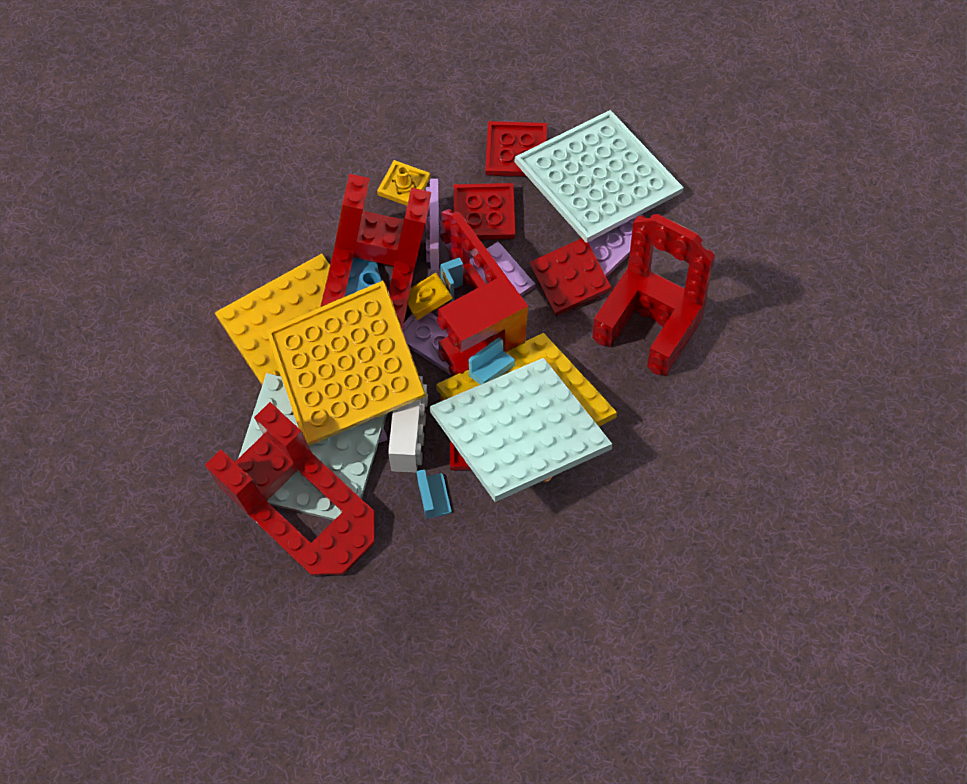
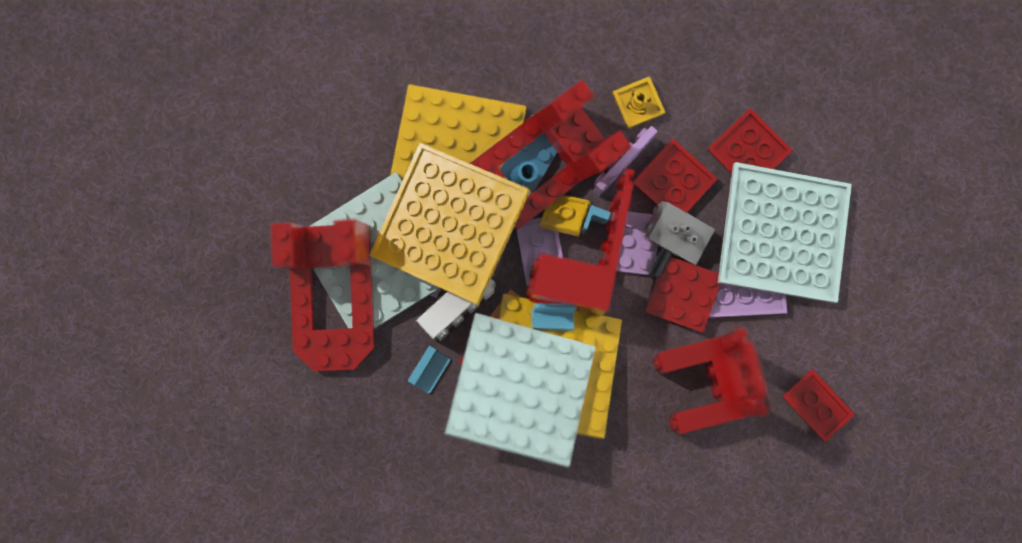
camera: 40 degrees right, 20 degrees up
none -> light grey piece [642,201,715,278]
none -> red plate [781,369,855,442]

